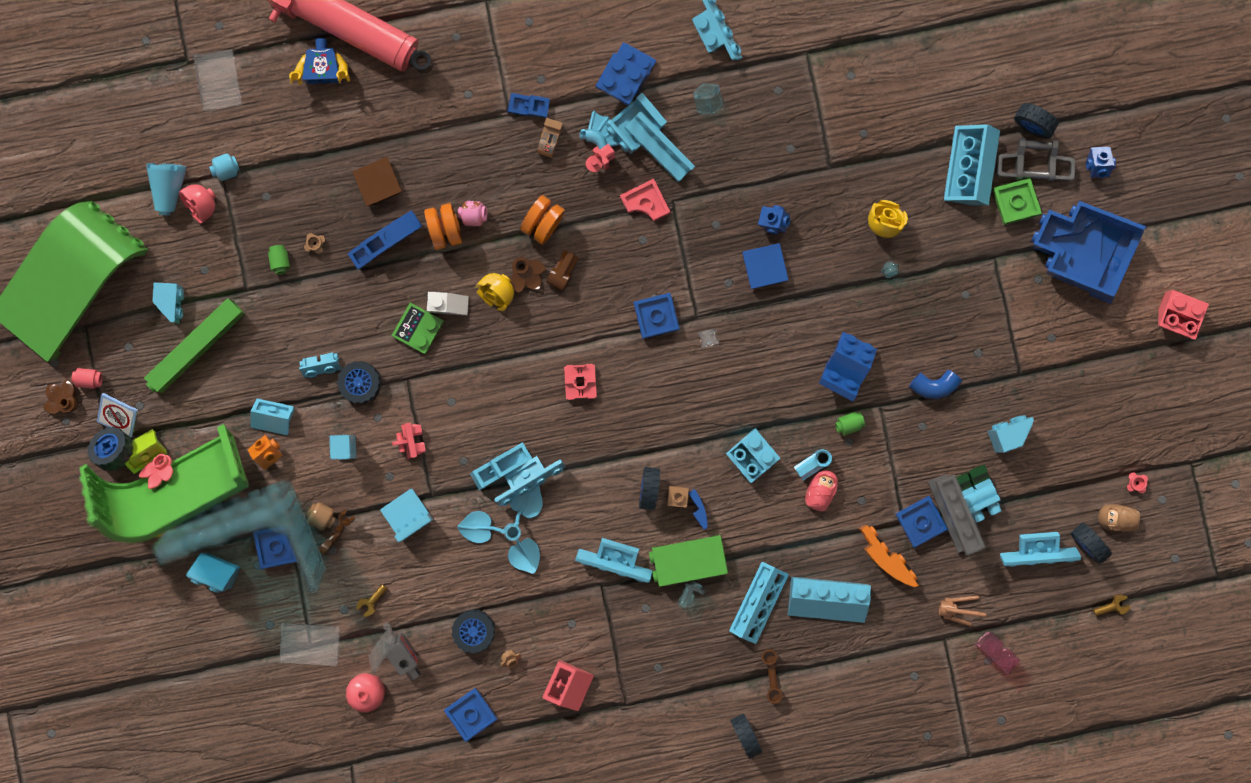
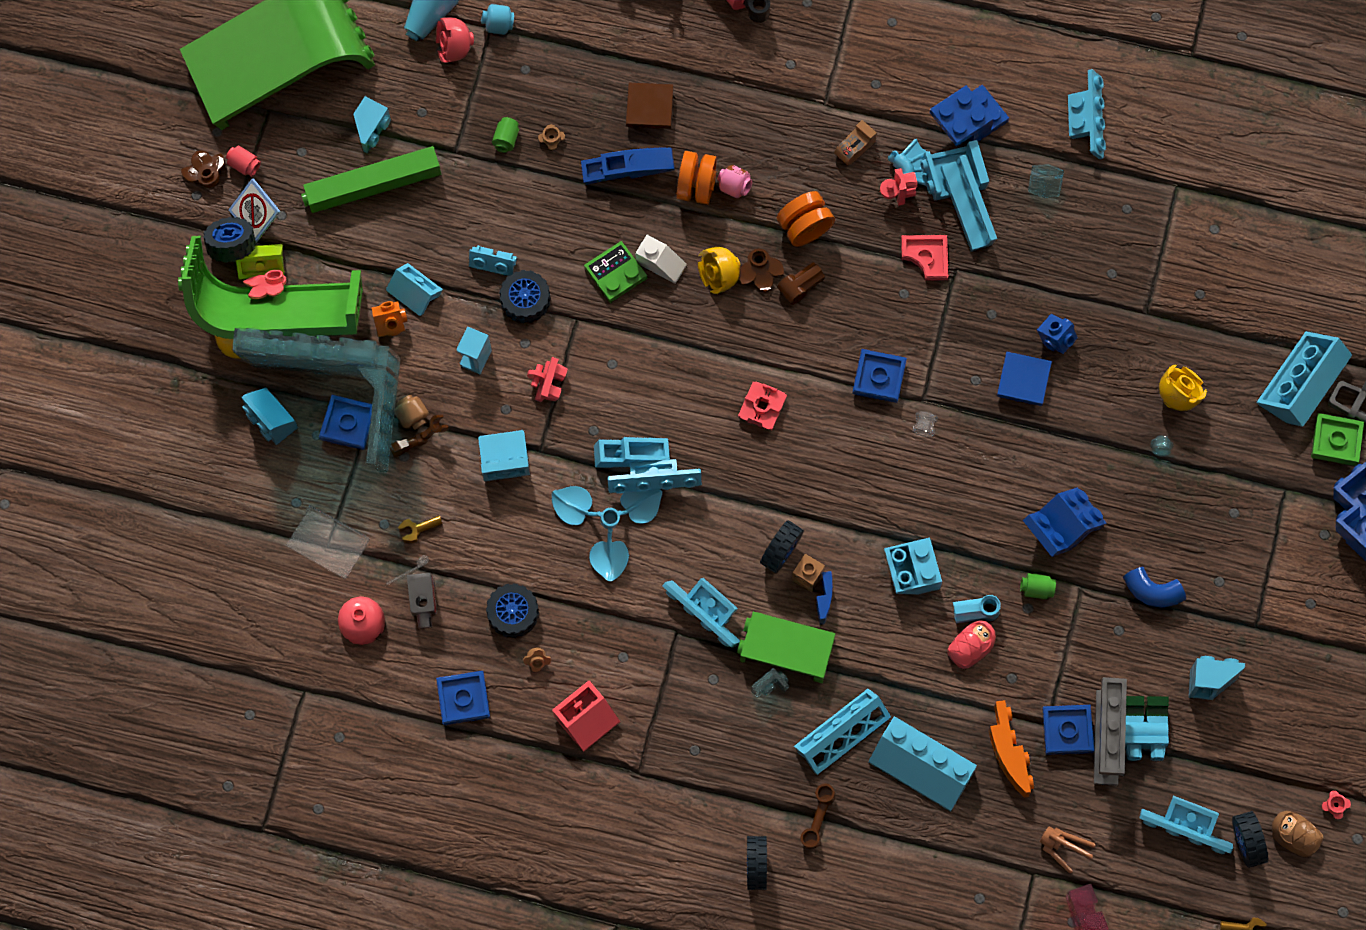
camera: 30 degrees right, 15 degrees down
blue slope [507,93,550,118] -> none

